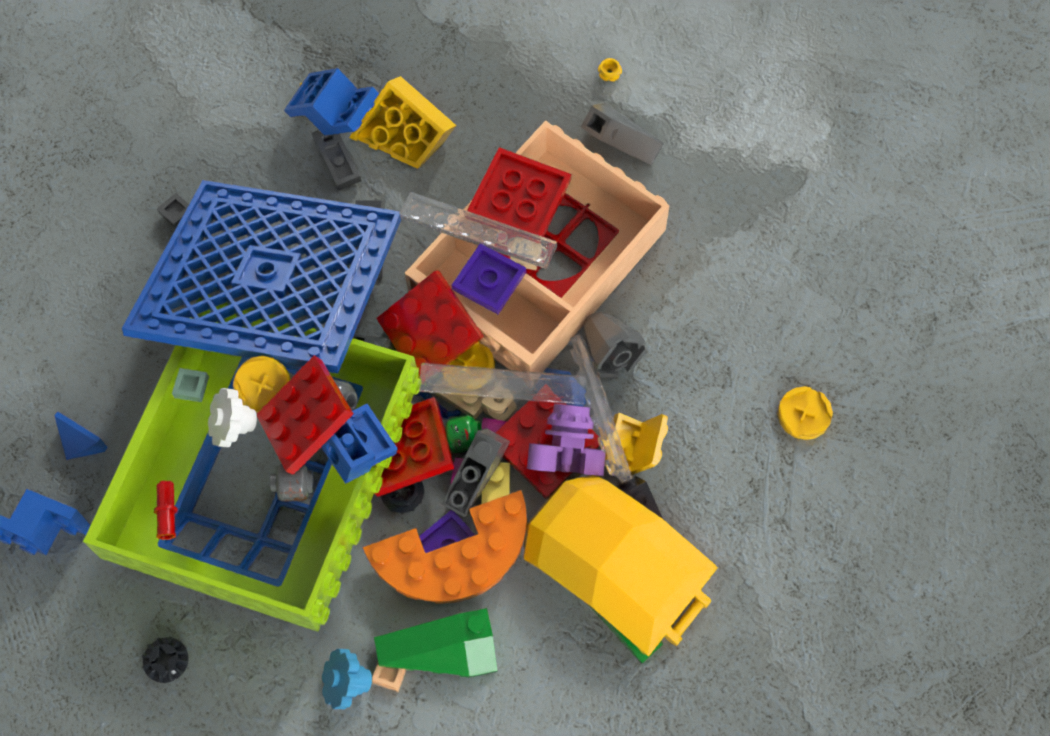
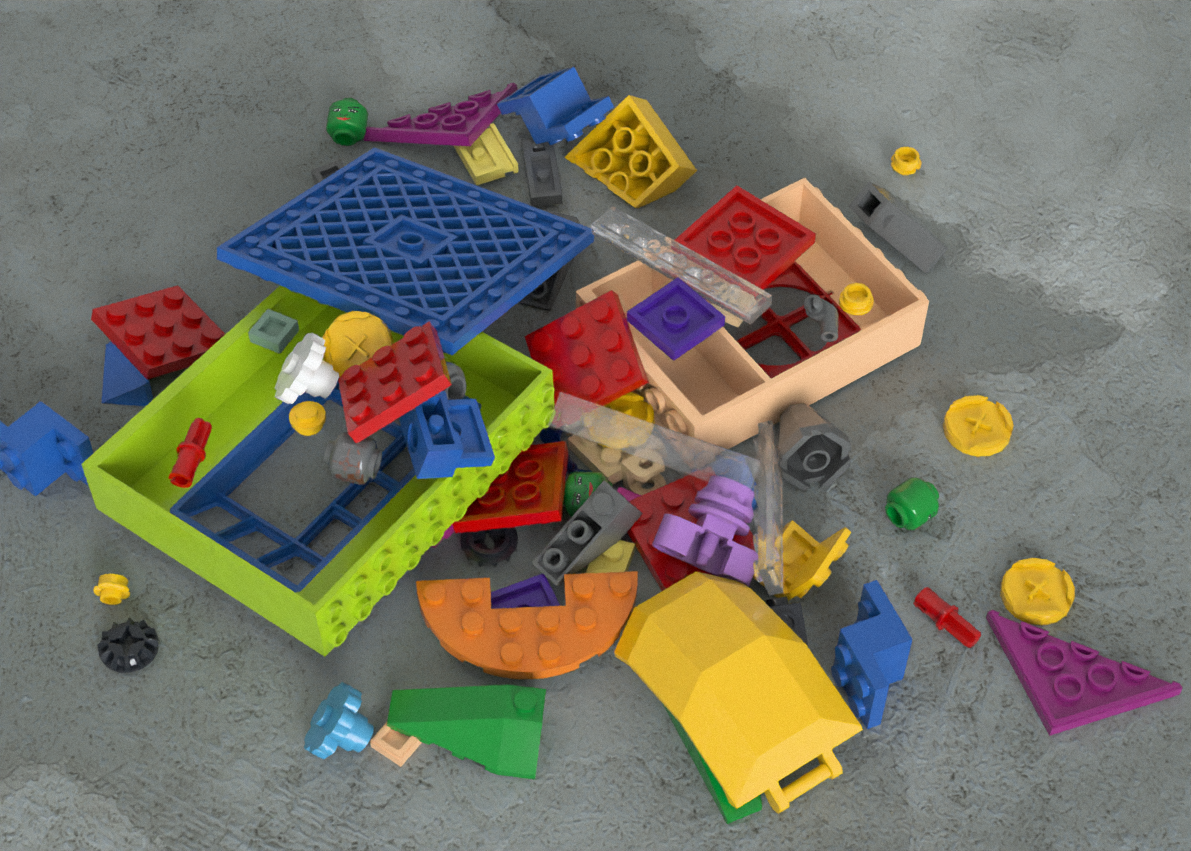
camera: 15 degrees right, 15 degrees down
none -> red plate [91,285,225,380]
none -> yellow plate [93,574,130,605]
none -> yellow plate [289,401,326,436]
none -> green head [326,98,368,146]
none -> magenta tile [363,83,518,146]
none -> light yellow plate [454,123,518,186]
none -> dark grey arm [804,294,838,342]
none -> blue bracket [831,580,912,729]
none -> yellow plate [839,283,874,315]
none -> green head [885,477,939,530]
none -> red axle [913,587,981,648]
none -> yellow tile [943,395,1014,457]
none -> magenta tile [986,610,1183,736]

